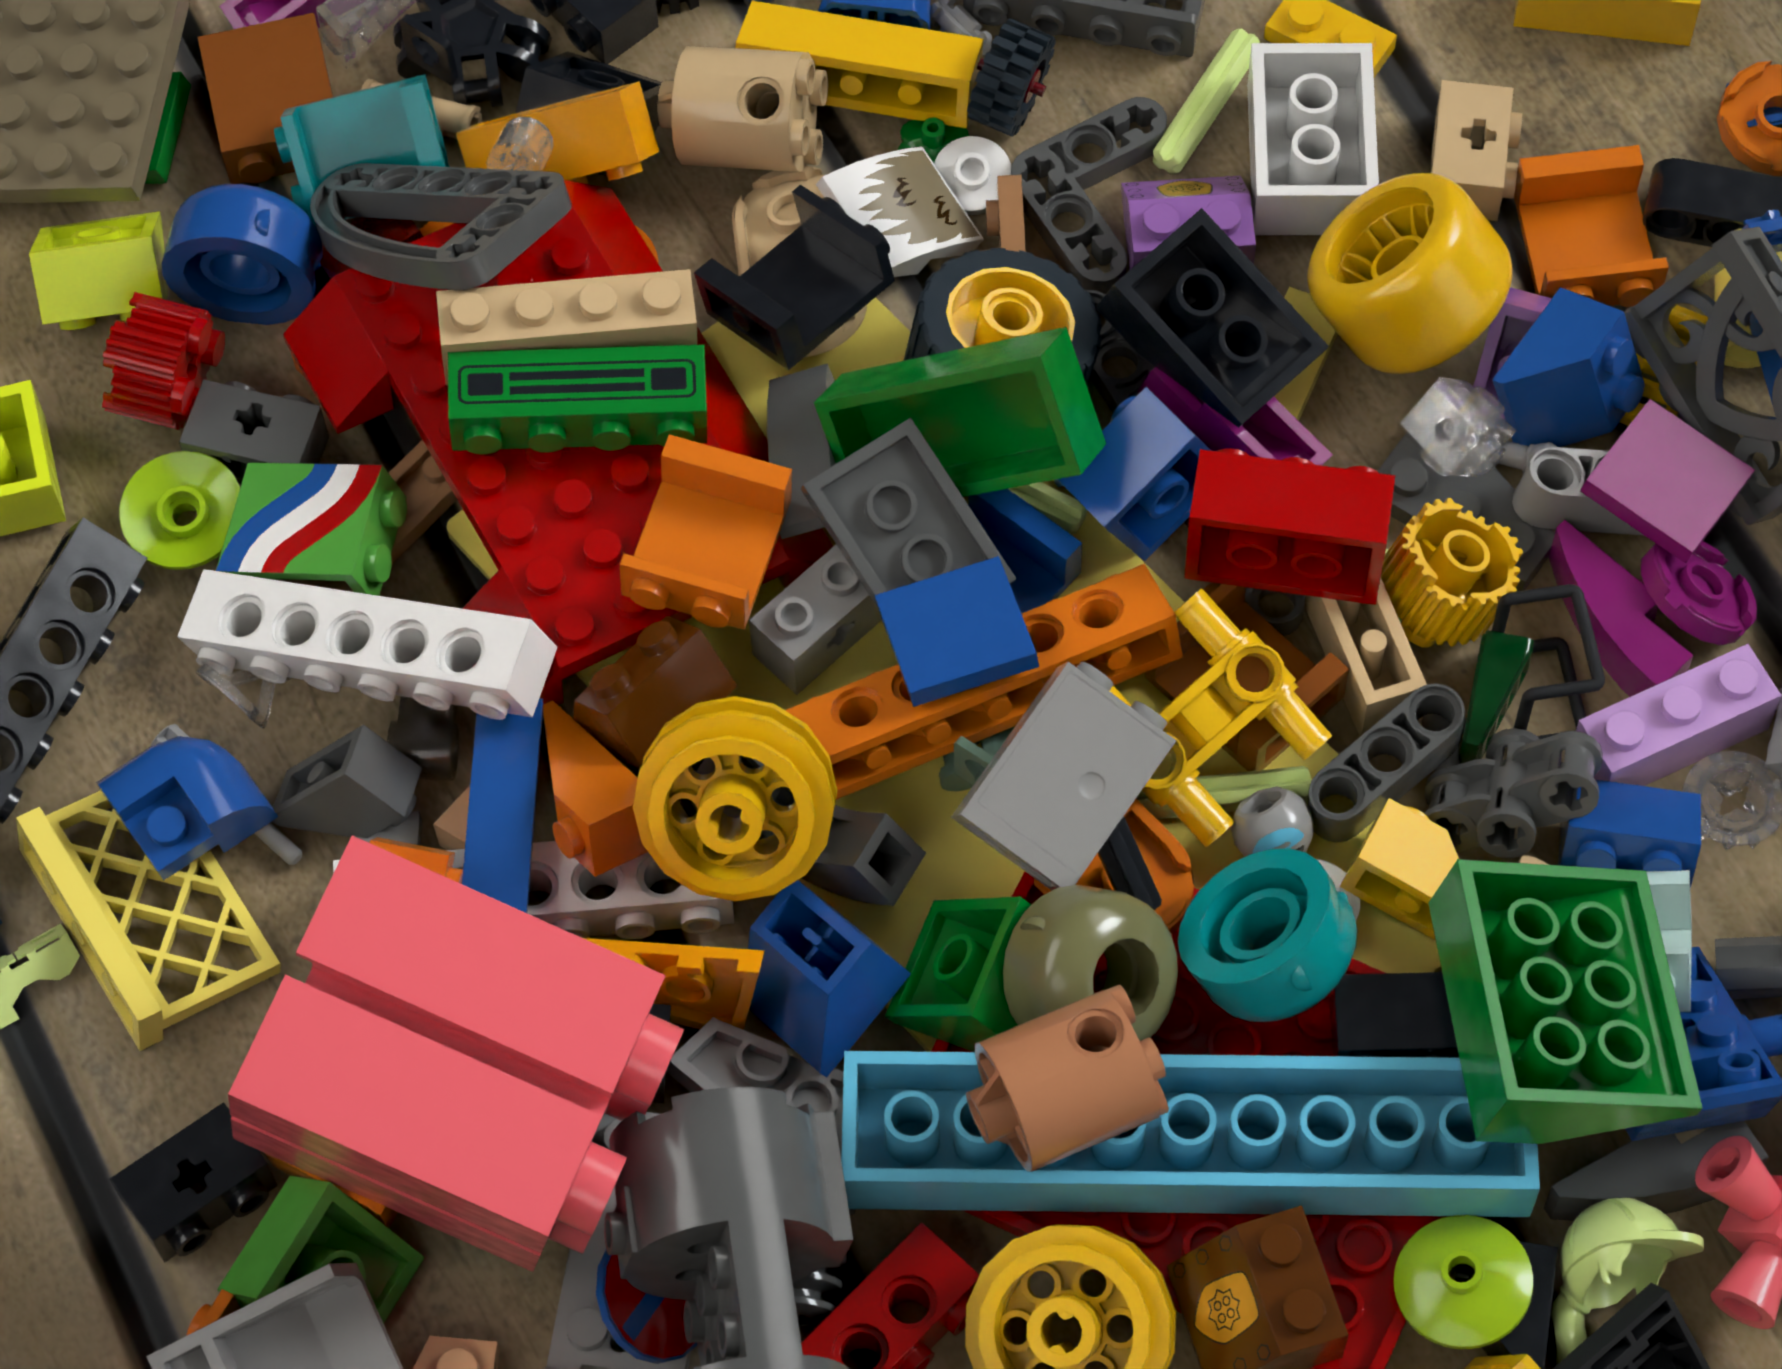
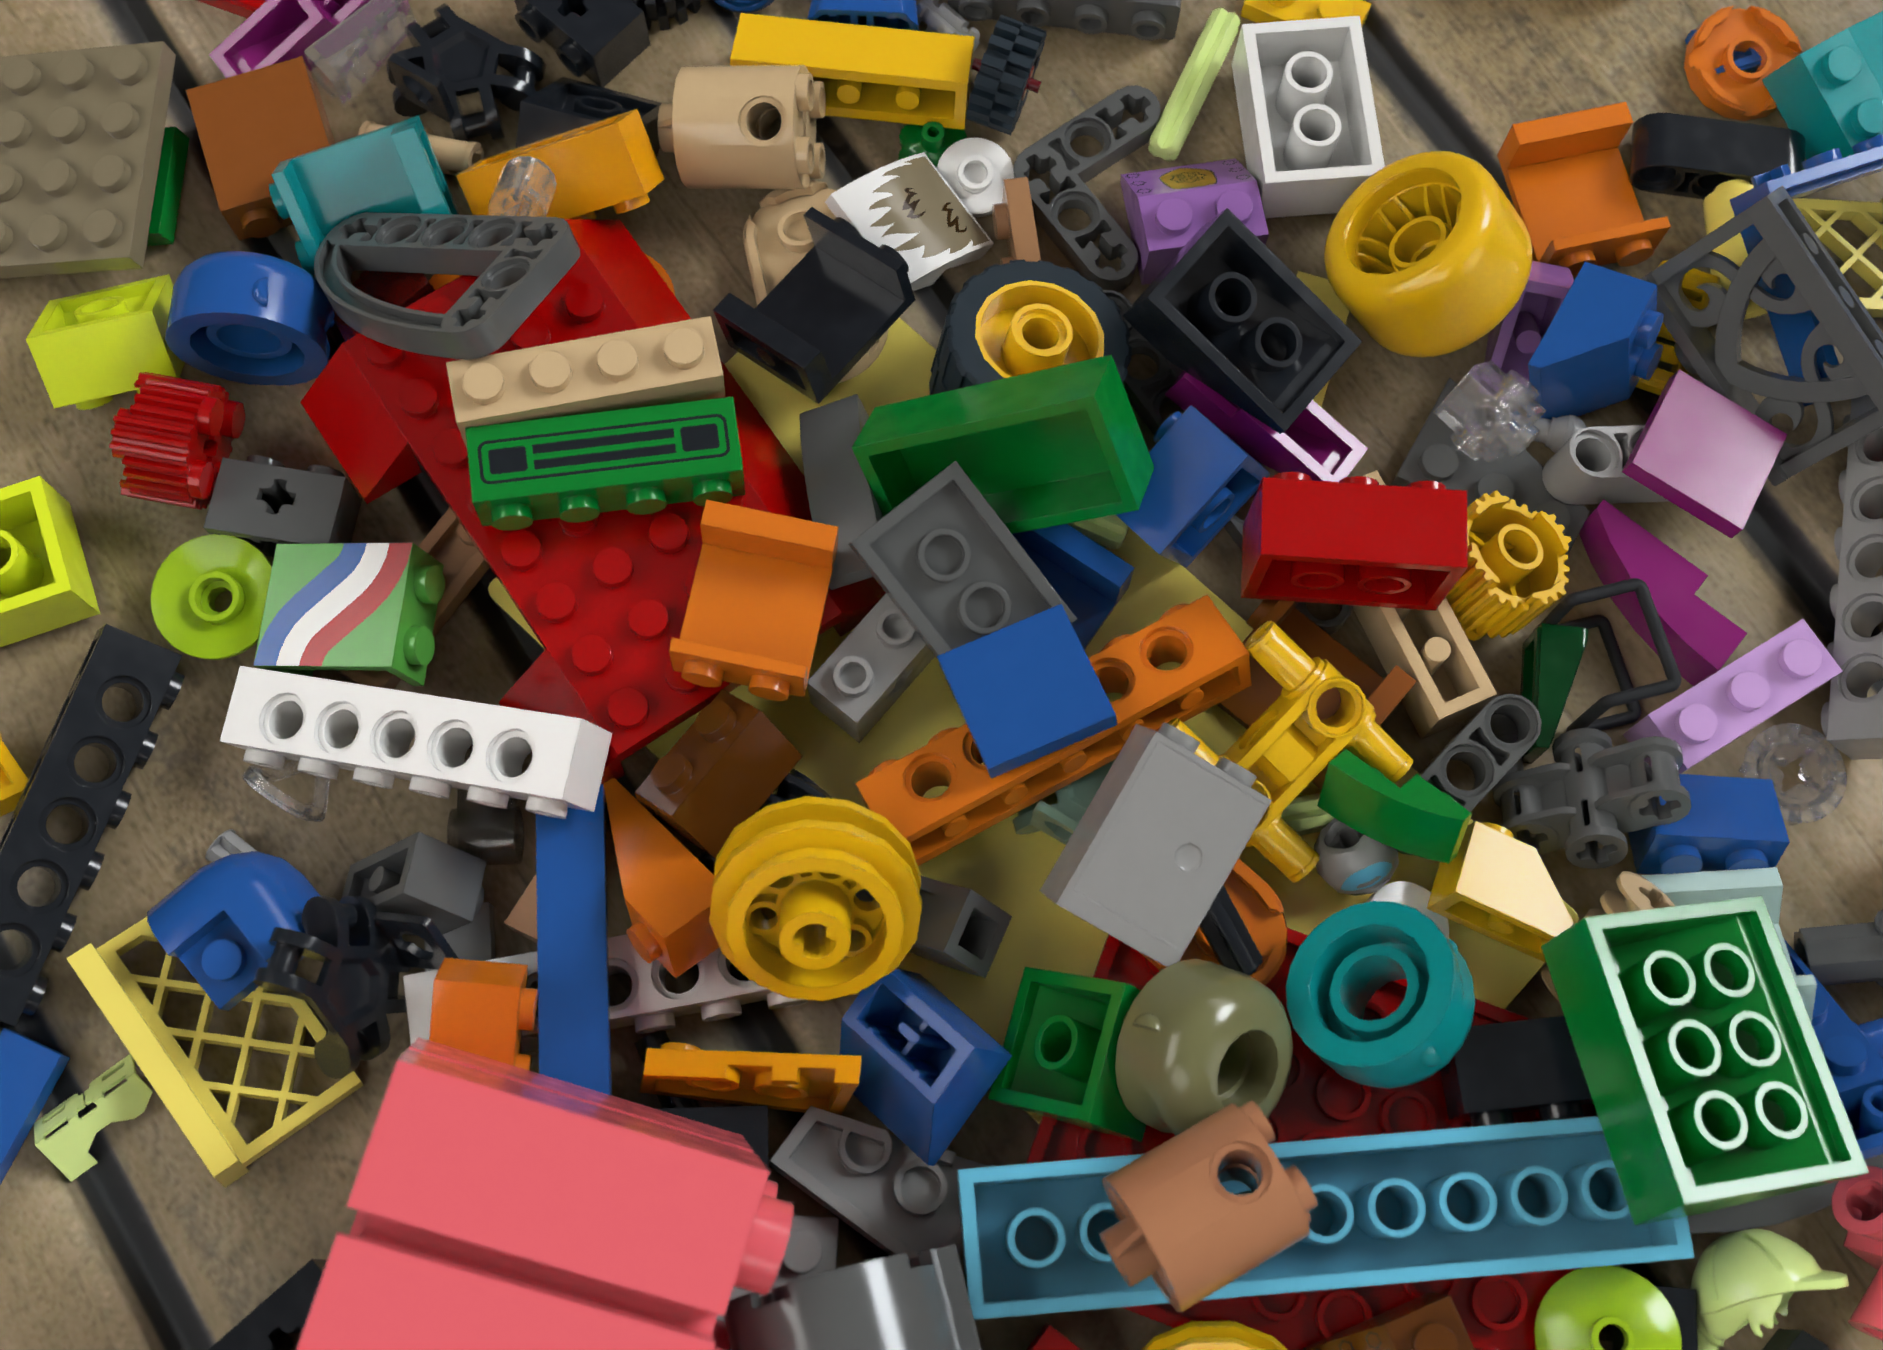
camera: 10 degrees left, 10 degrees up
tan brick [1430,80,1522,221] -> none
magenta tile [1641,541,1757,645] -> none
none -> black piece [253,896,459,1079]
none -> green slope [1317,749,1472,864]

